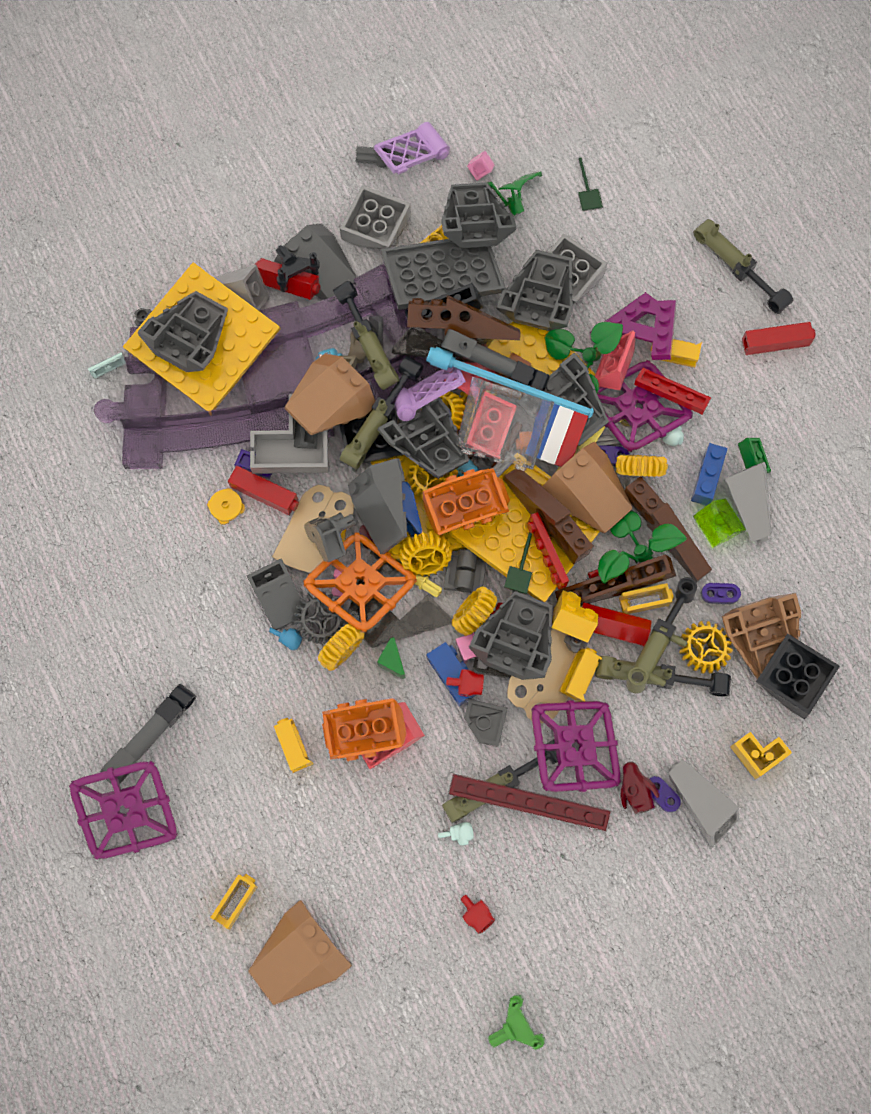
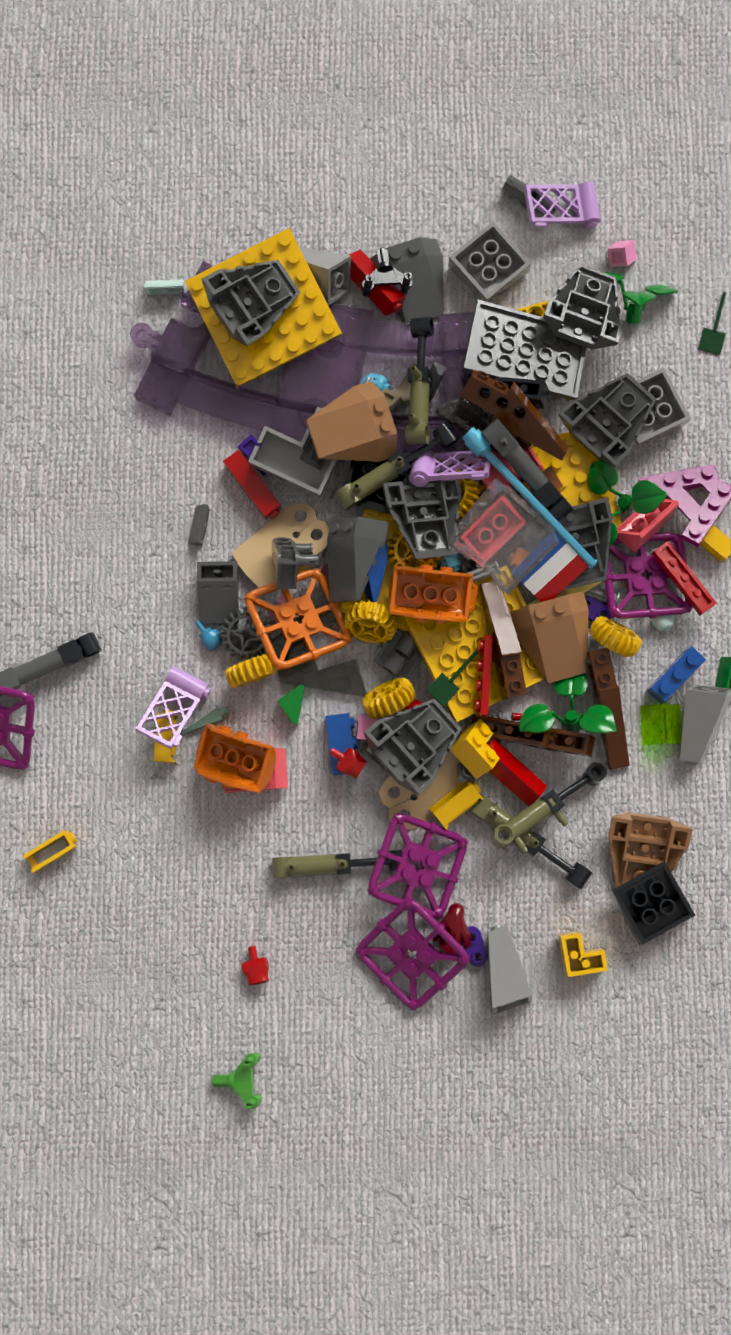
camera: 20 degrees right, 10 degrees up
dark grey plate [134,308,152,326] -> none
yellow piece [207,488,245,525] -> none
medium nougat wedge [248,900,352,1005] -> none
light yellow axle [413,574,442,597] -> none
light aqua piece [438,822,474,845] -> none
dark red tile [448,773,611,831] -> none
dark grey plate [464,699,507,747] -> none
yellow window [619,583,674,614] -> none
yellow gear [679,621,733,674] -> none
dark purple plate [701,583,741,604] -> none
none -> lavender piece [135,666,211,749]
none -> sand green piece [180,707,230,736]
none -> dark grey slope [188,504,210,546]
none -> magenta plate [355,898,470,1011]

